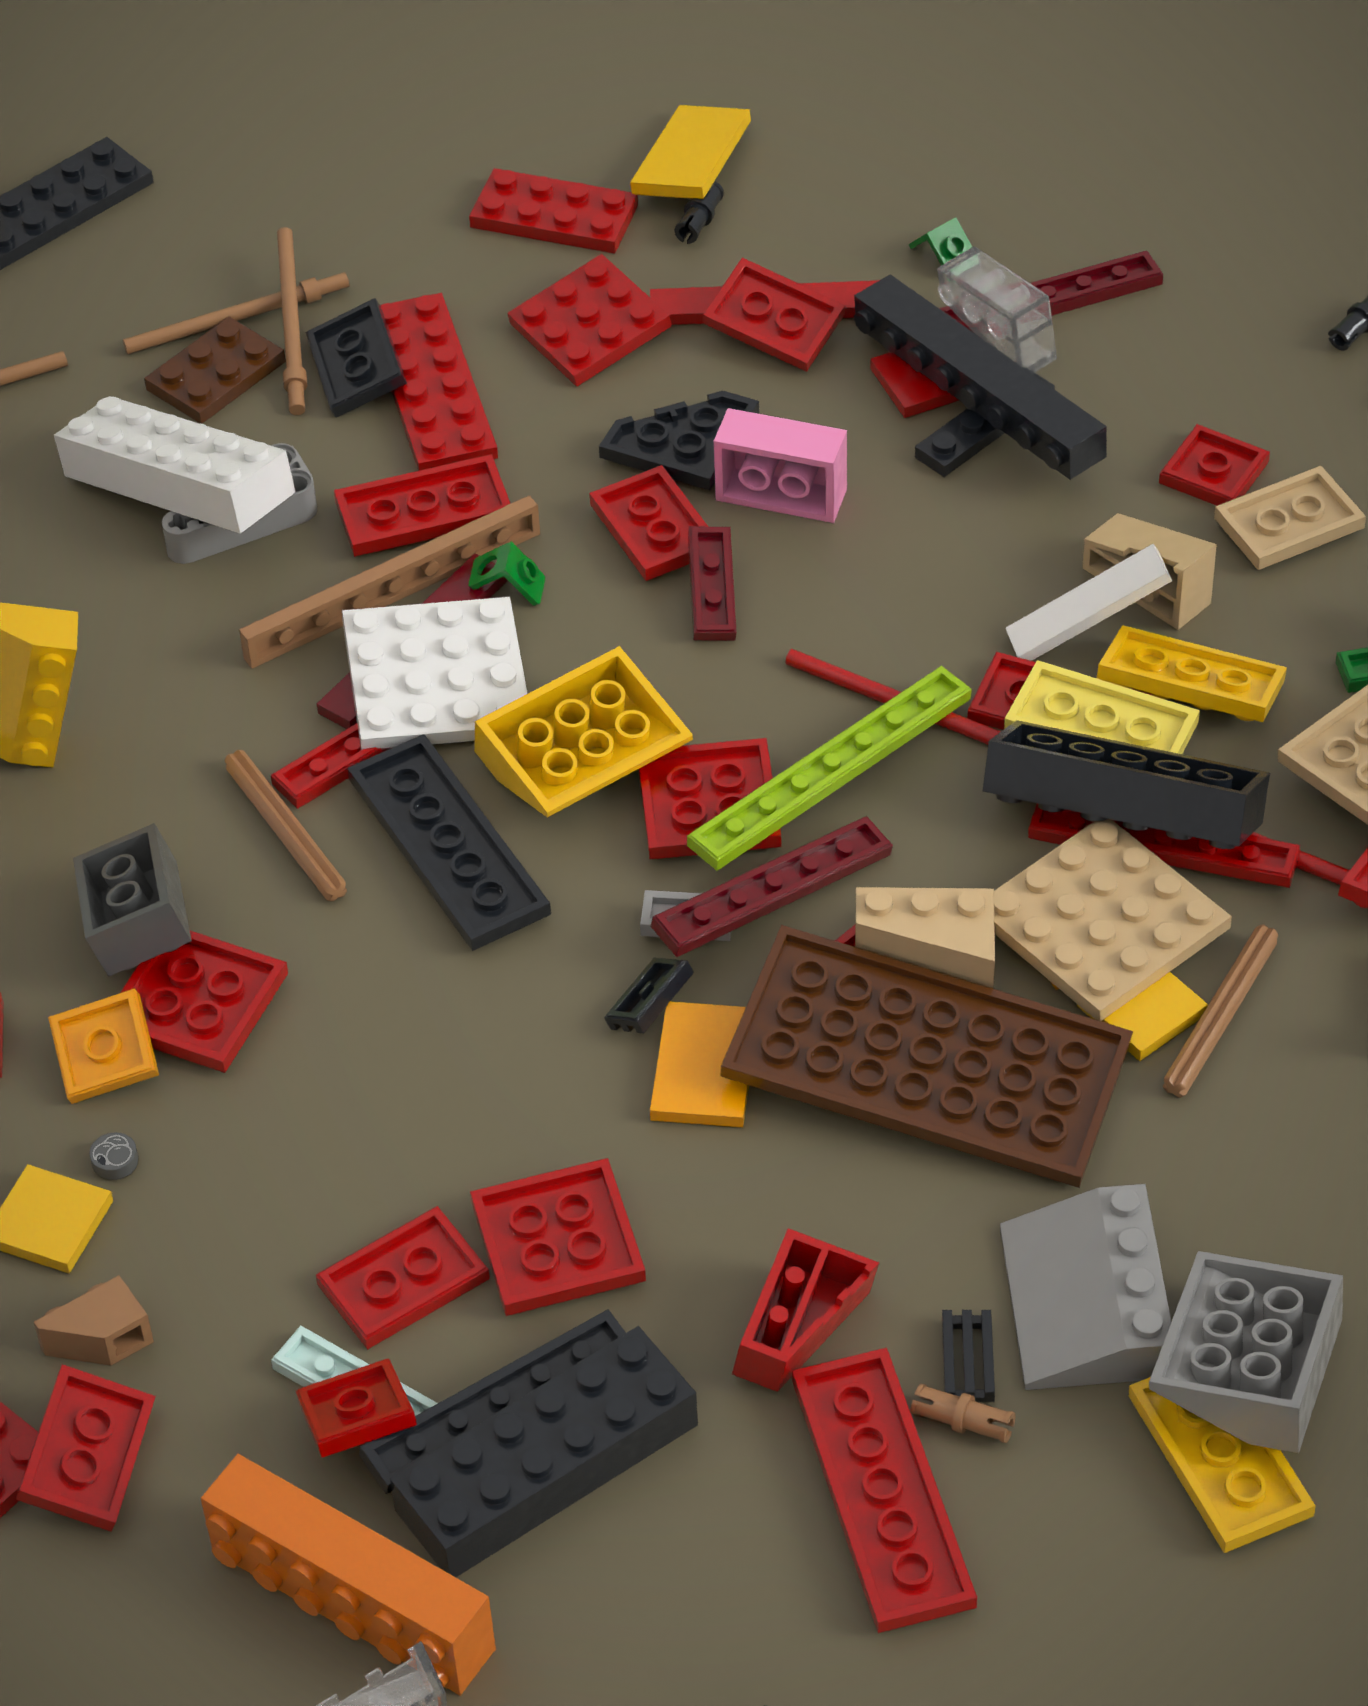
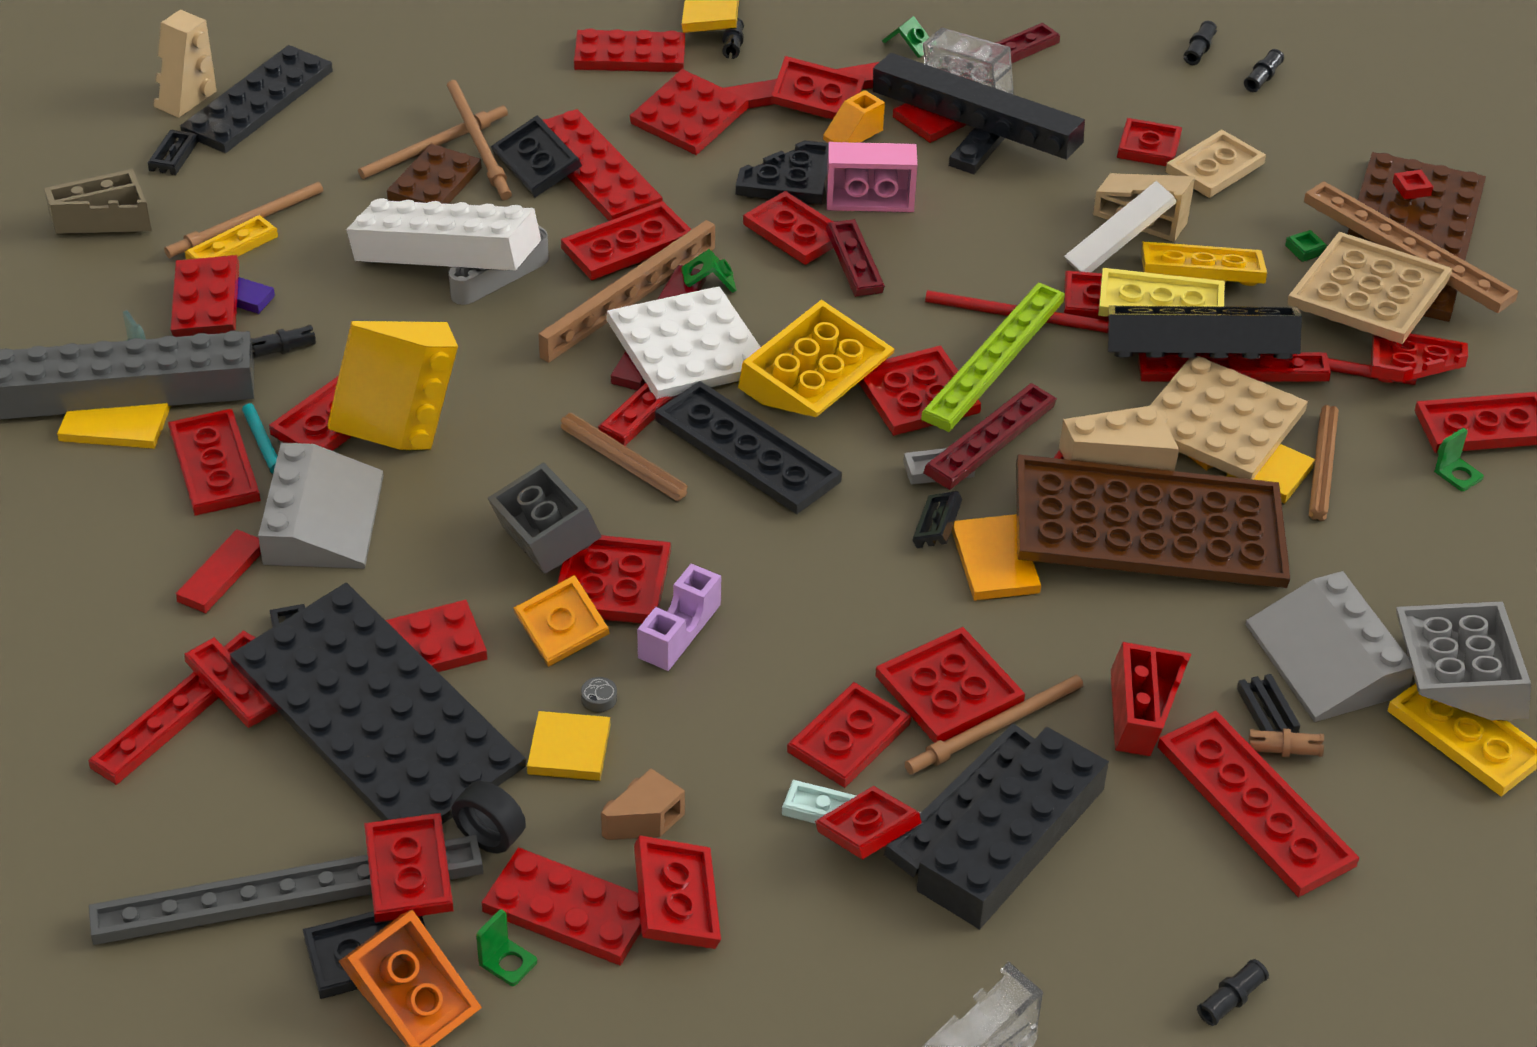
camera: 20 degrees left, 5 degrees down
orange brick [201,1454,496,1696] -> none
none -> lavender arch [637,564,721,671]
none -> light orange slope [823,90,885,143]
none -> medium nougat bar [905,675,1083,775]

